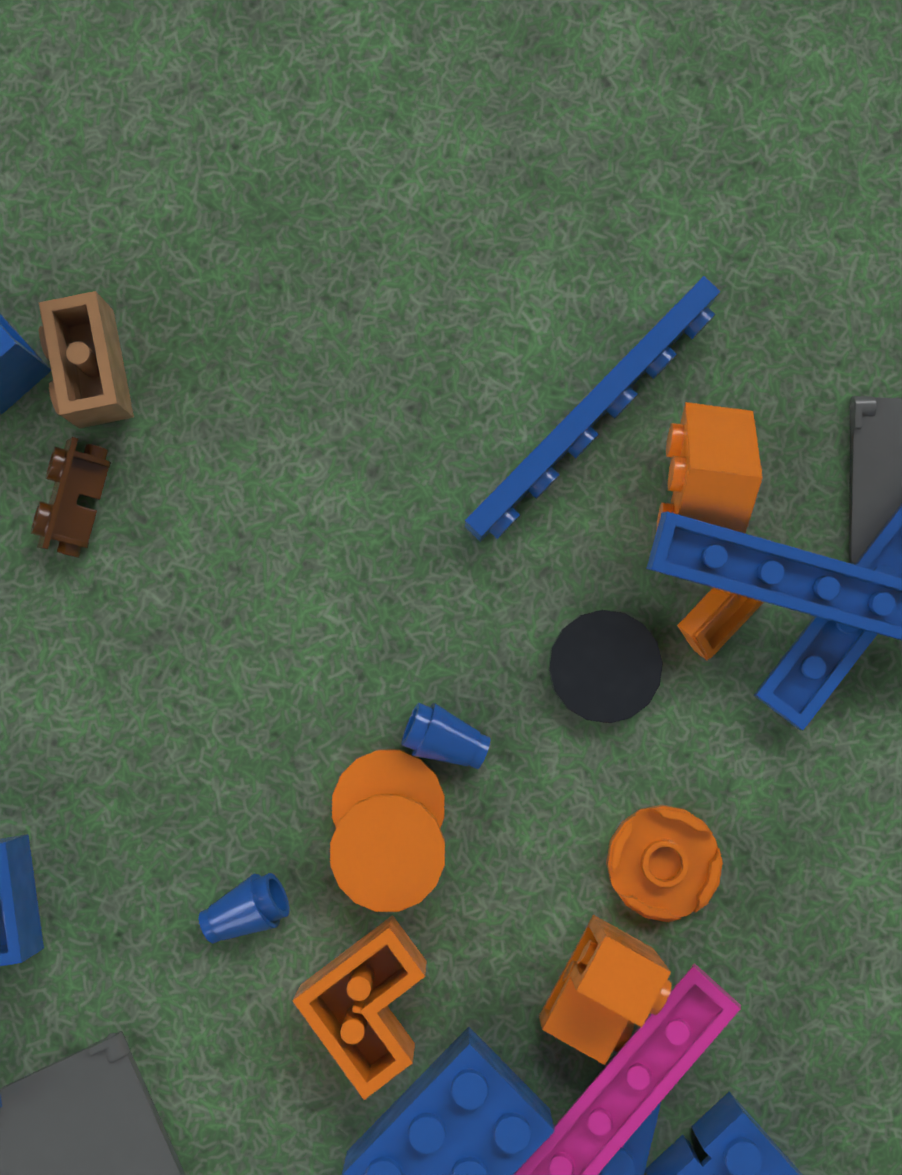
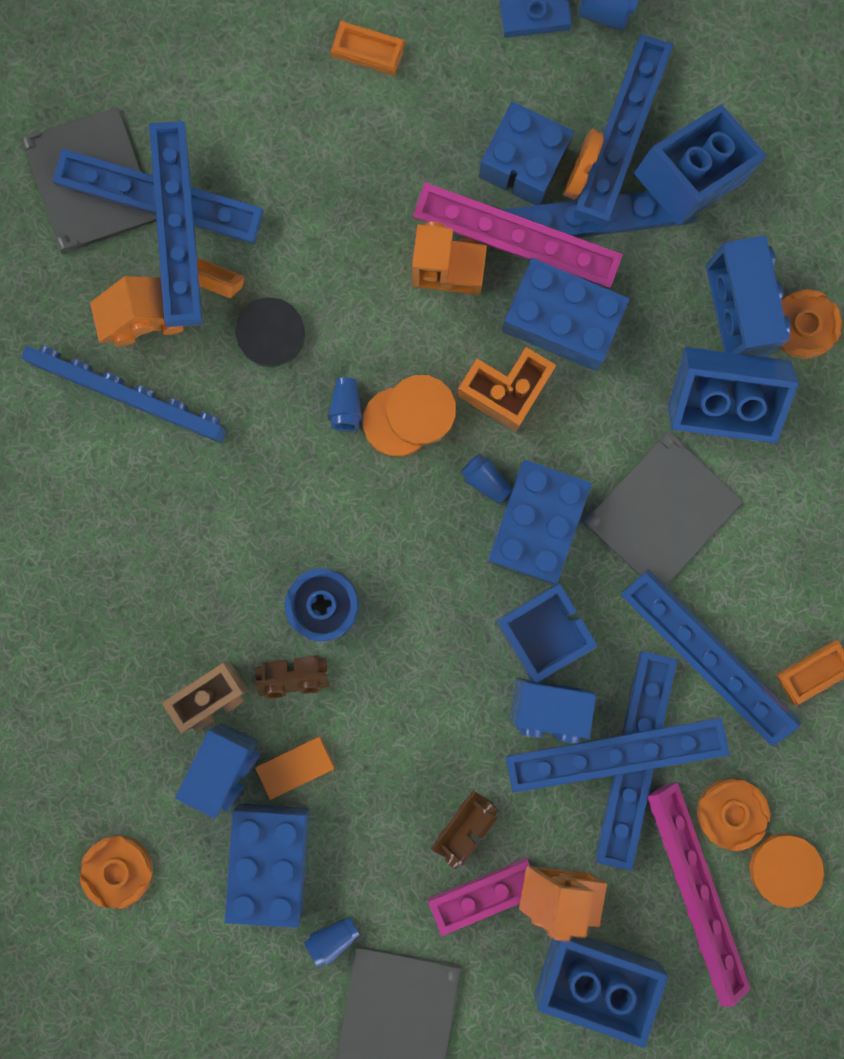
camera: 115 degrees left, 0 degrees up
orange tile [606,804,723,922] -> none
none -> blue brick [285,569,360,641]
none -> blue brick [487,459,592,585]

